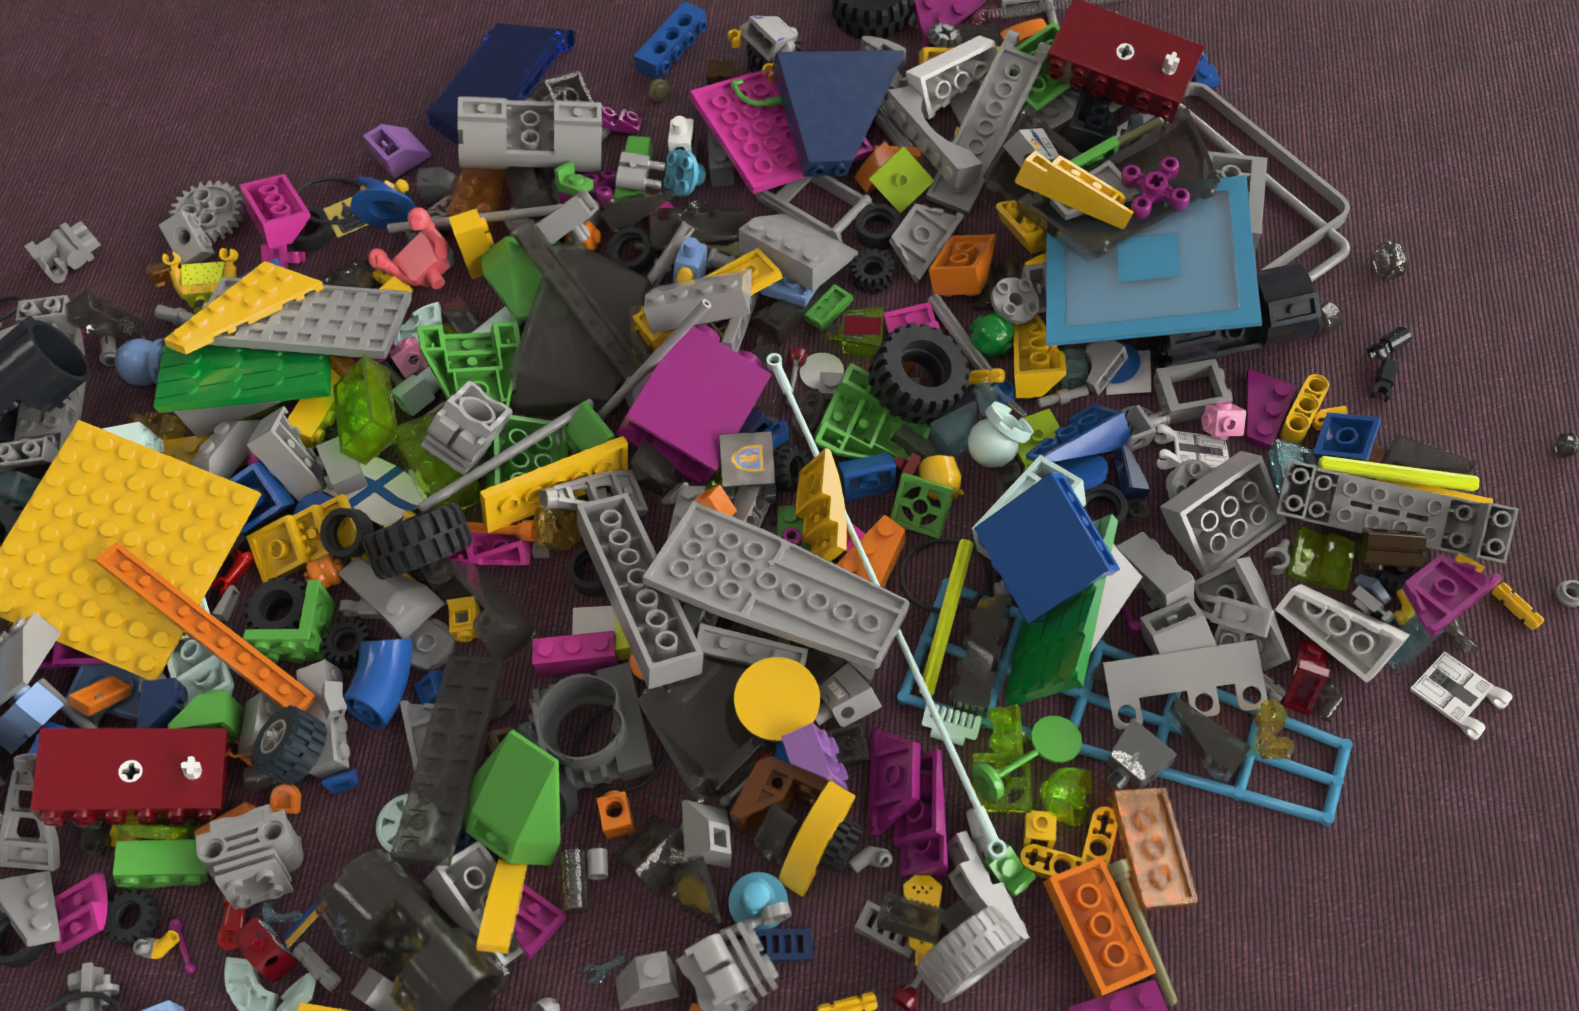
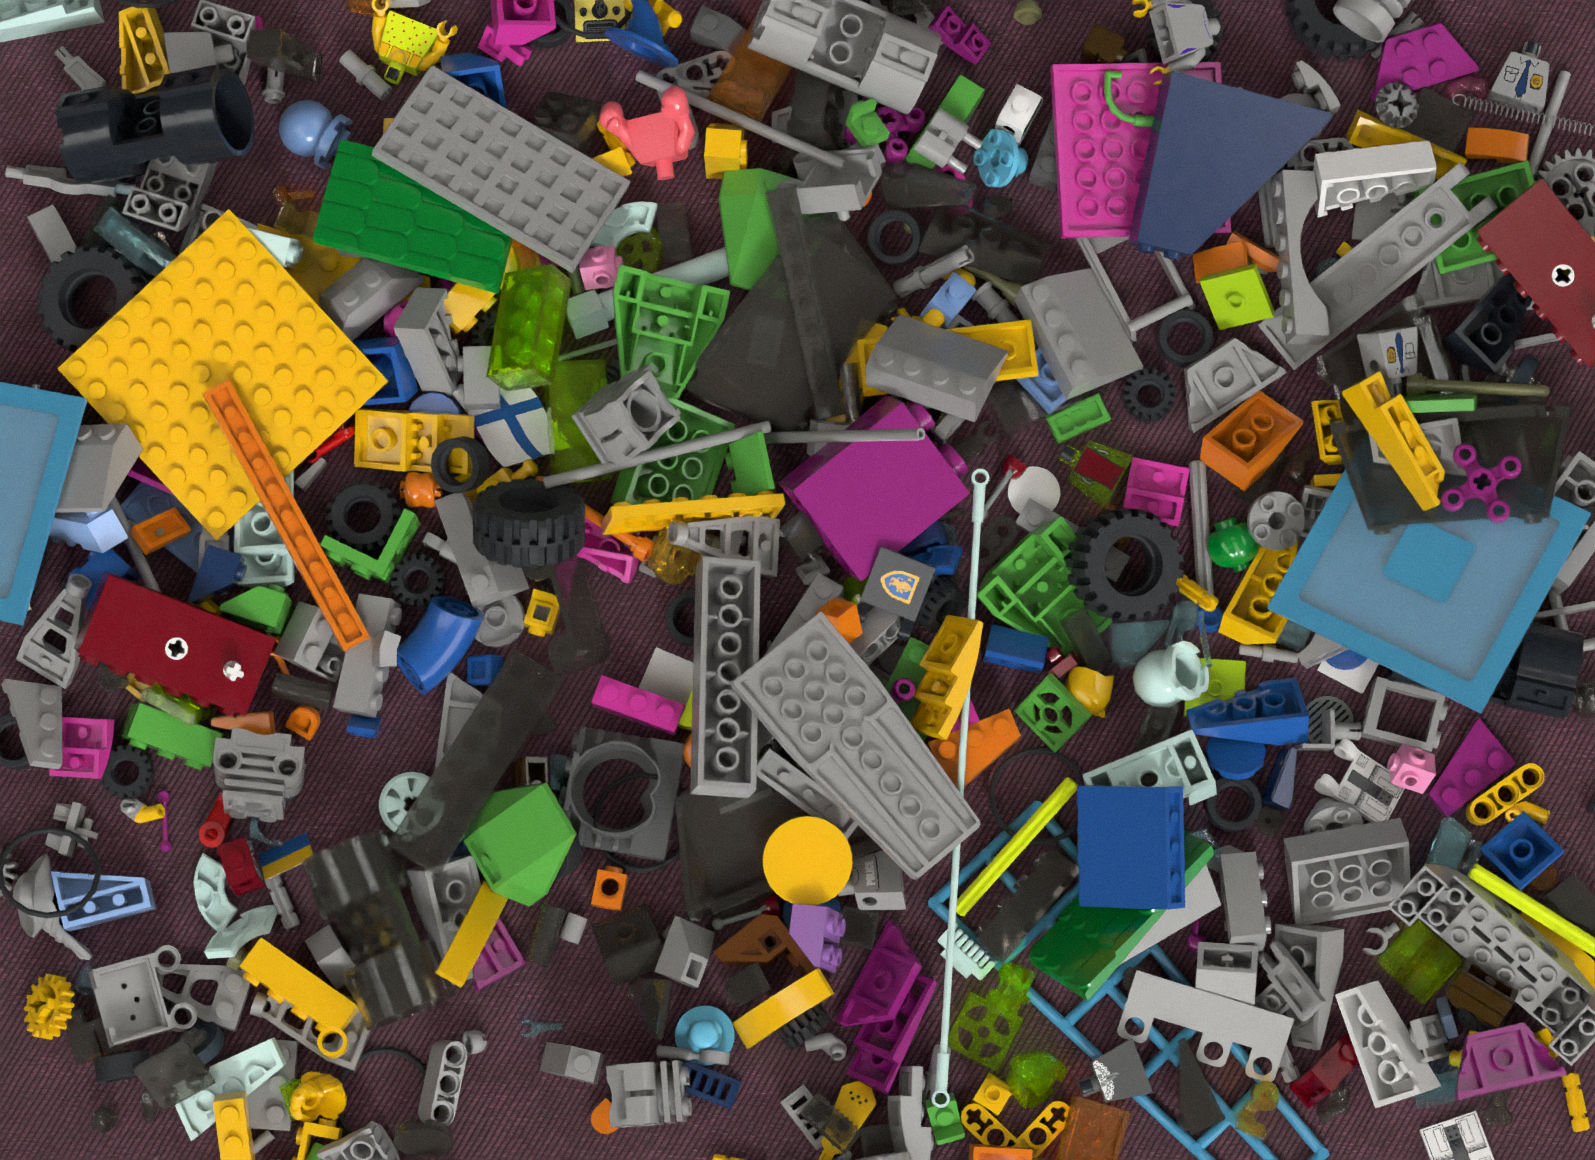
camera: 20 degrees right, 20 degrees up
yellow wing [164,261,324,354] -> none
black wheel [251,705,327,785] -> none
bright green piece [972,716,1082,802] -> none

